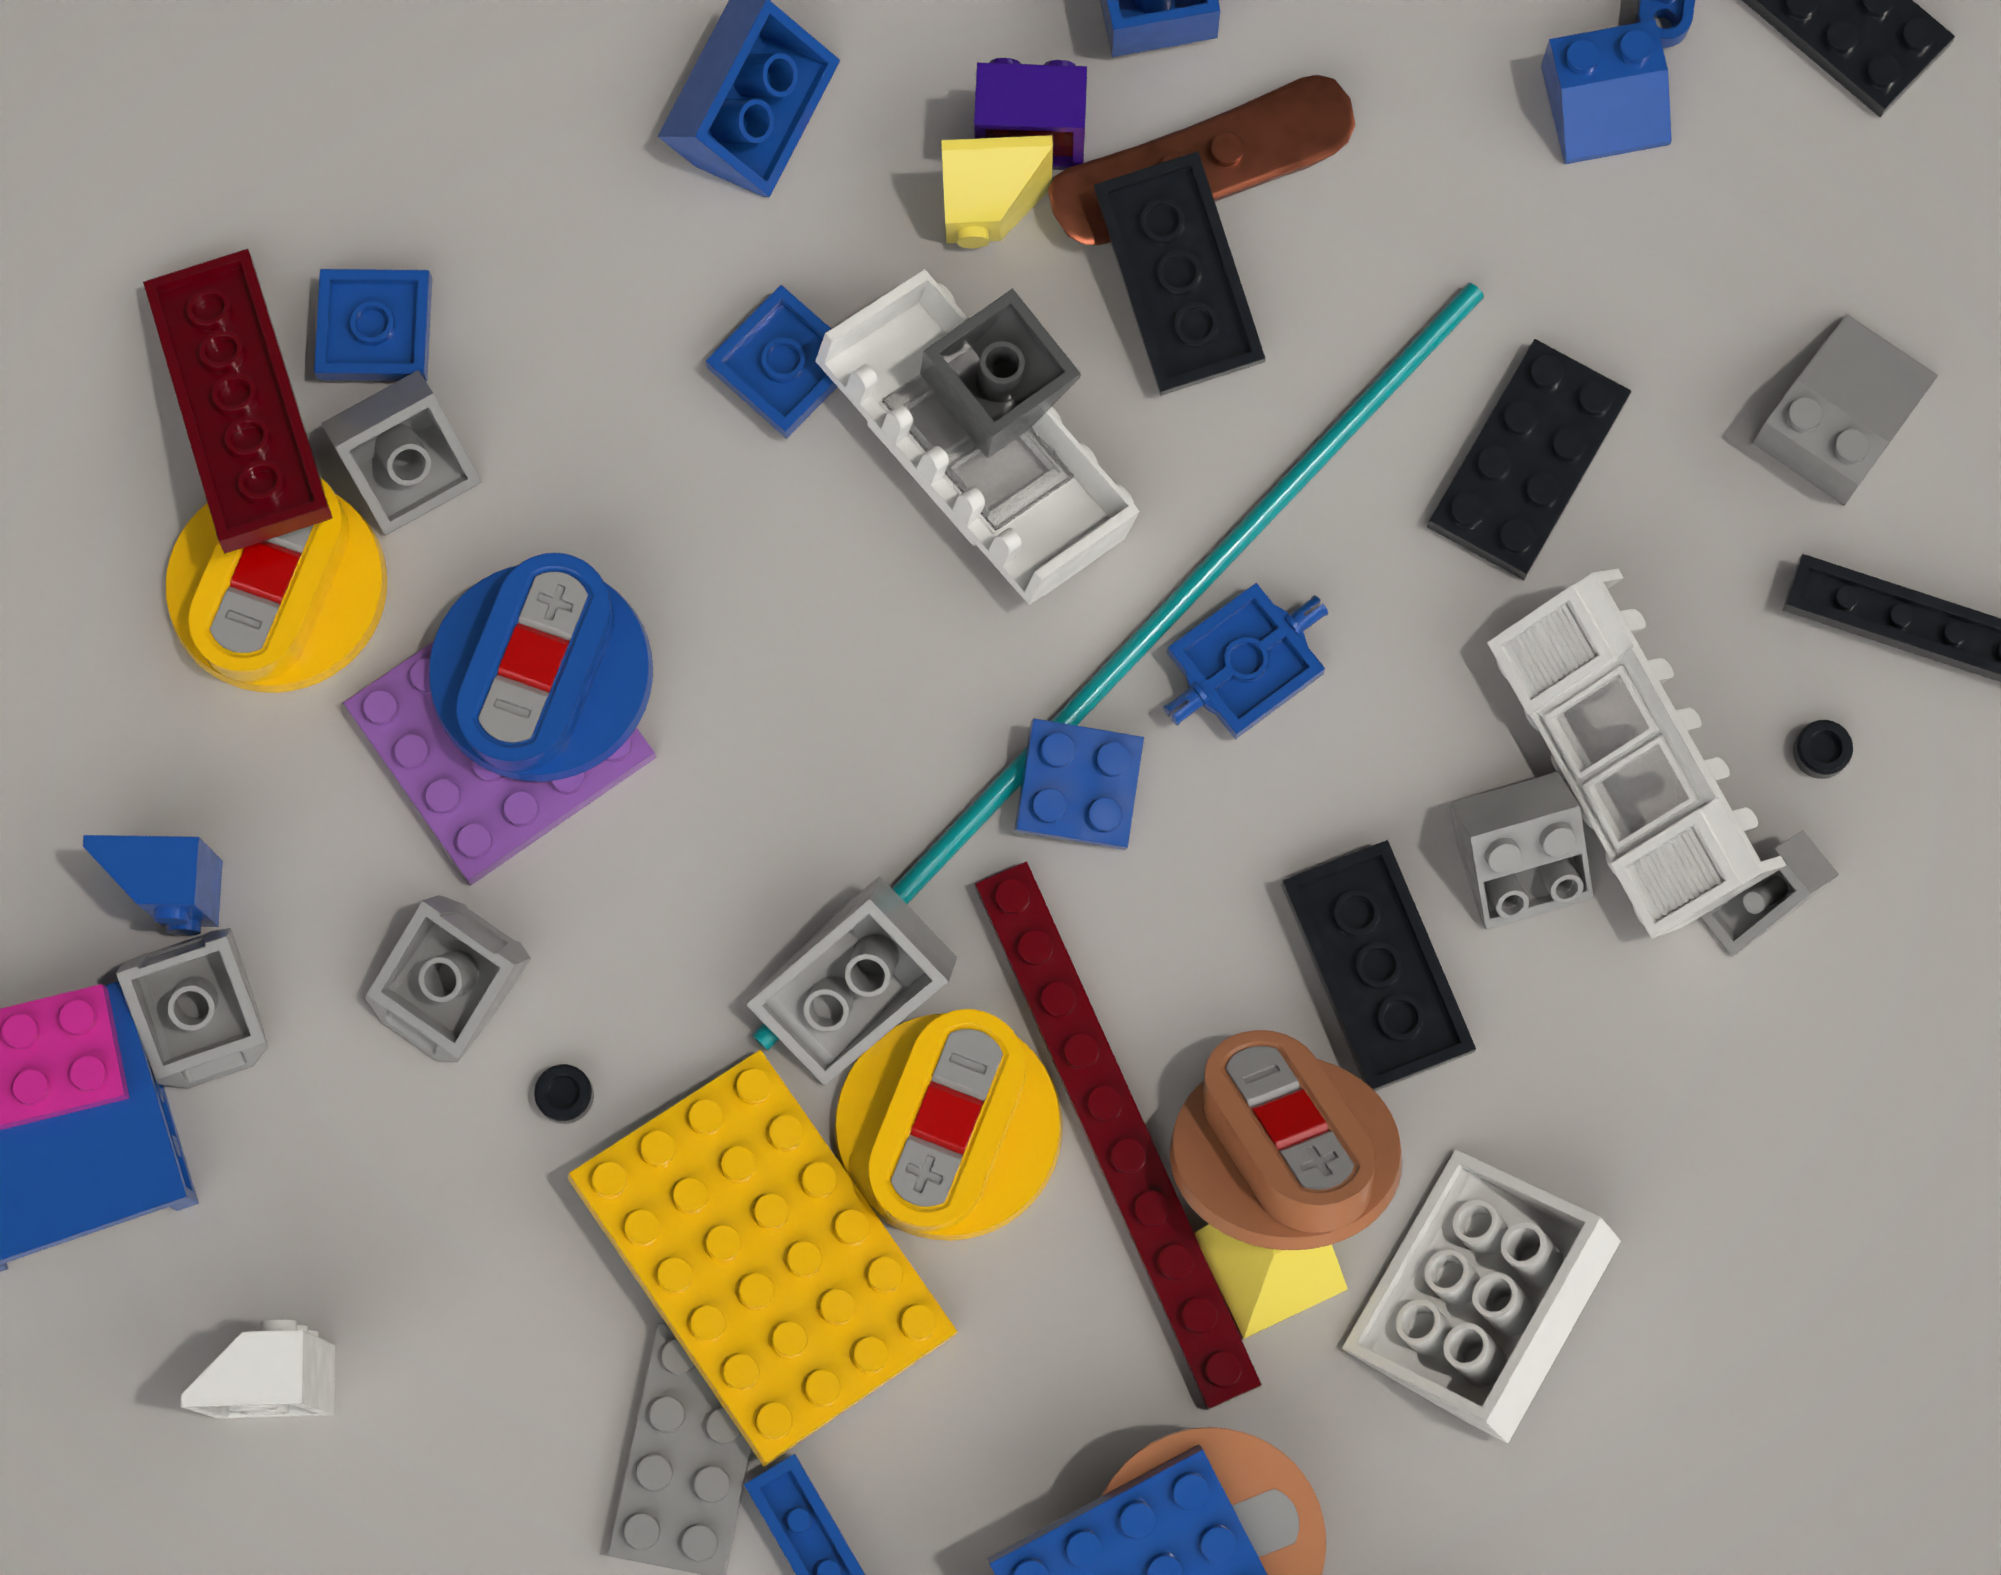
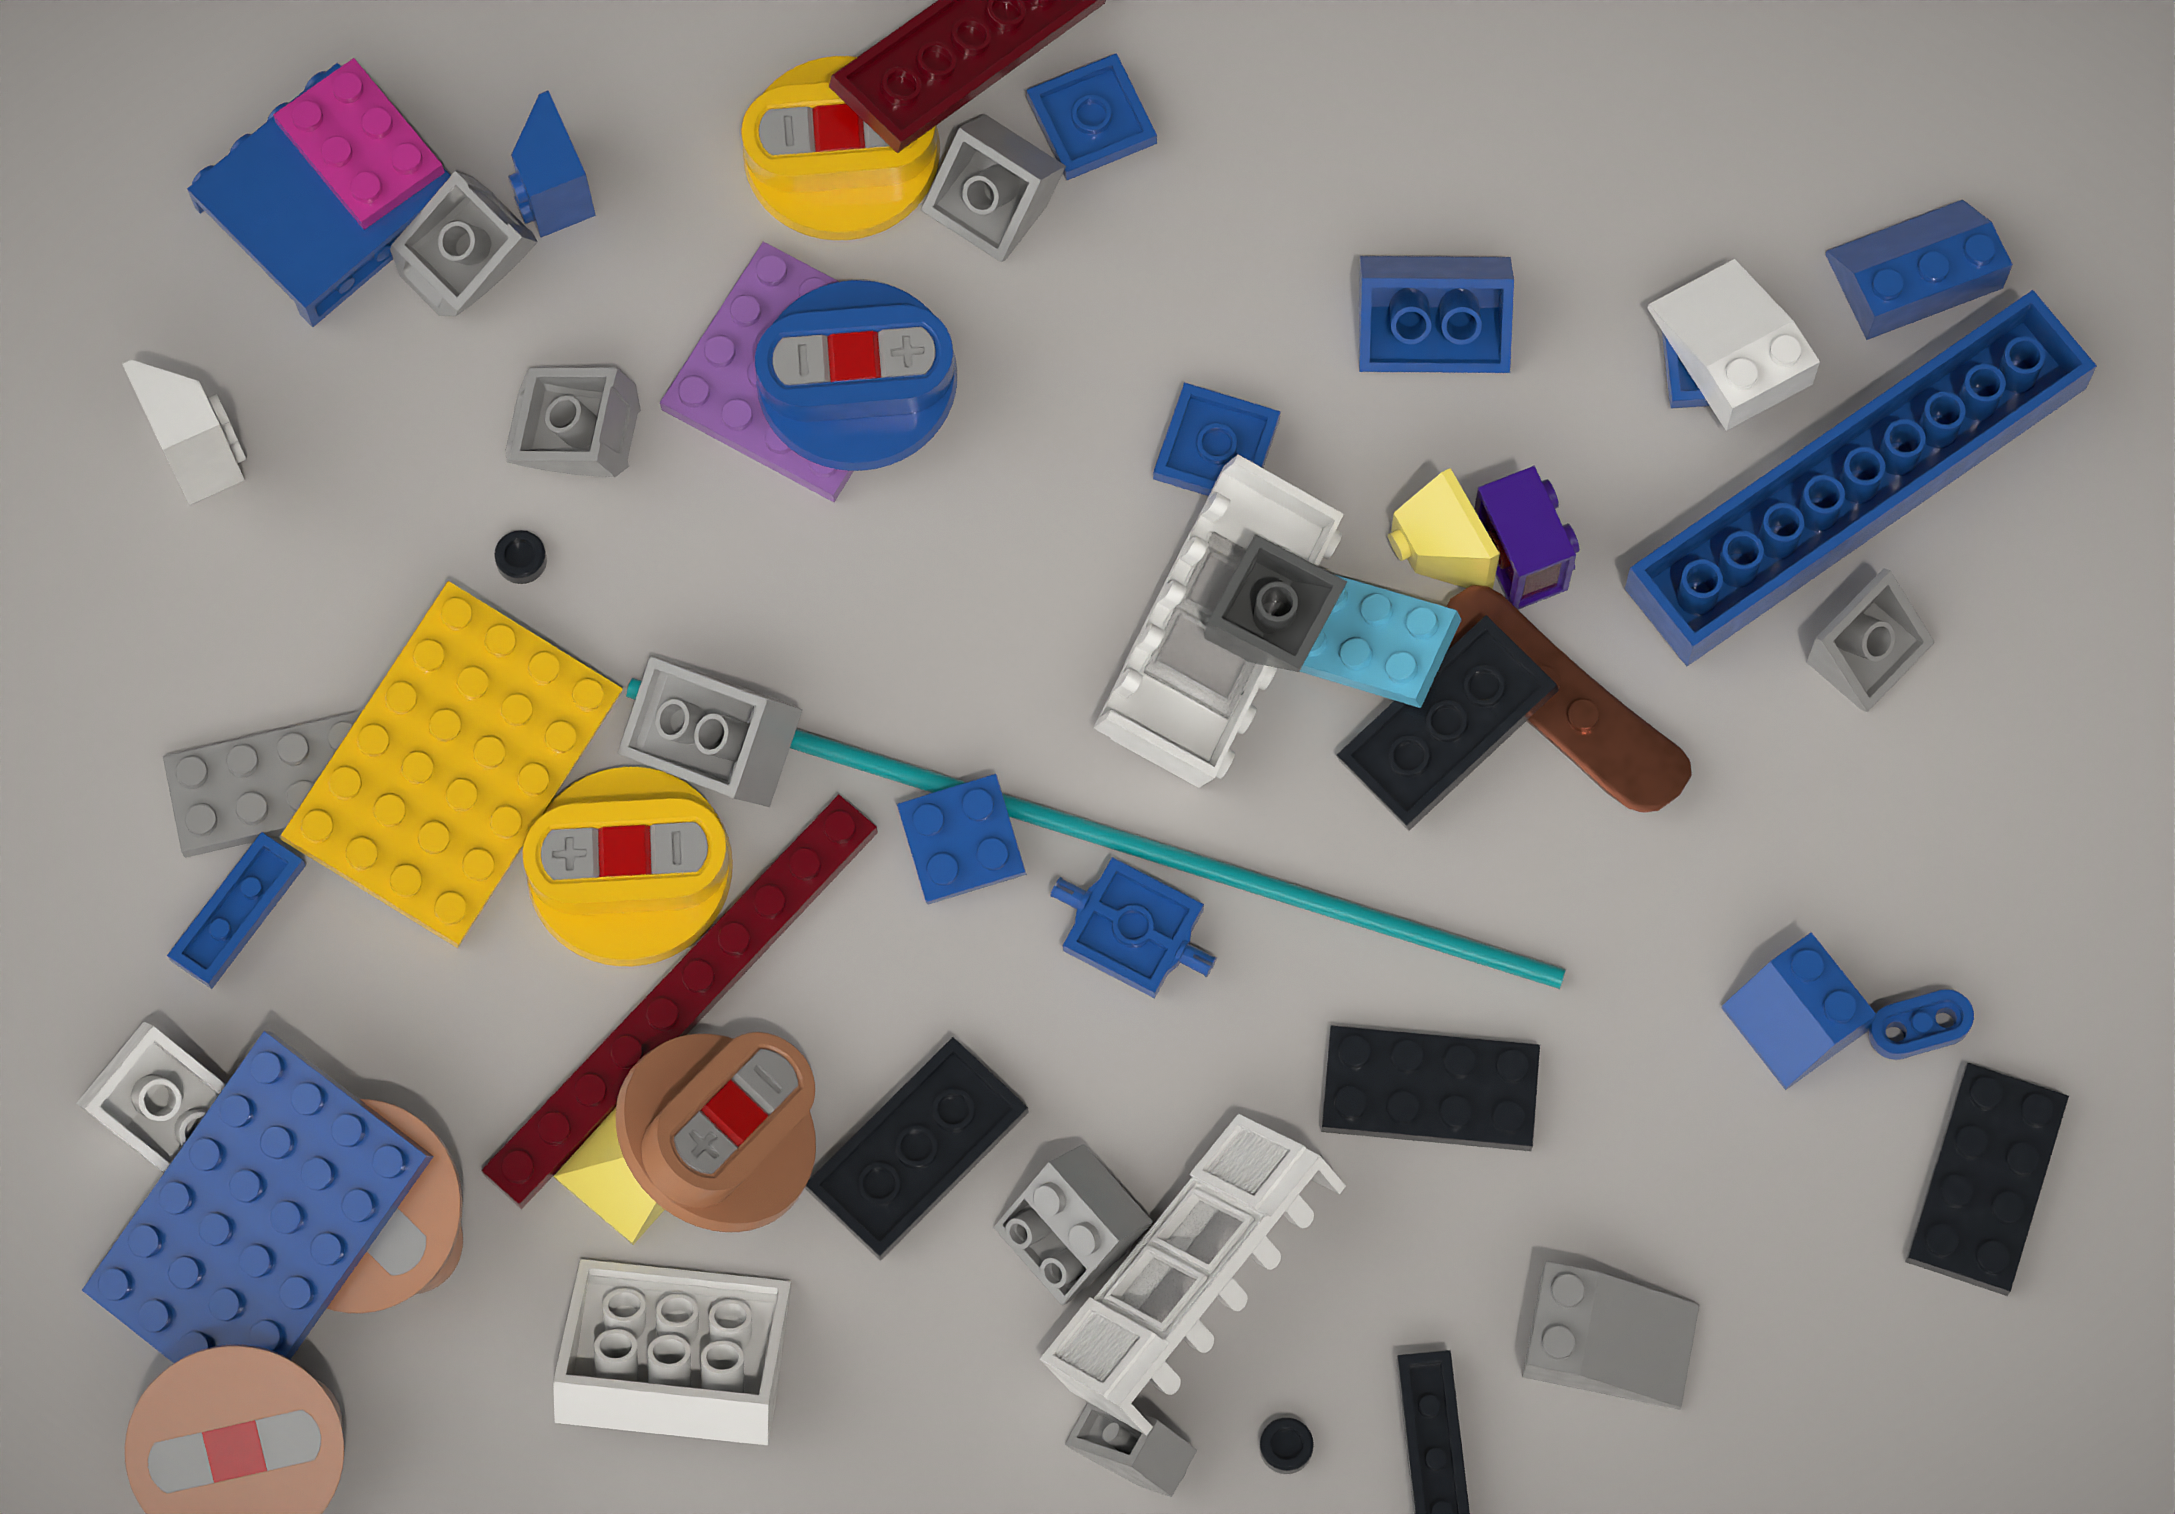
camera: 65 degrees right, 5 degrees down
none -> medium azure plate [1300,575,1462,708]

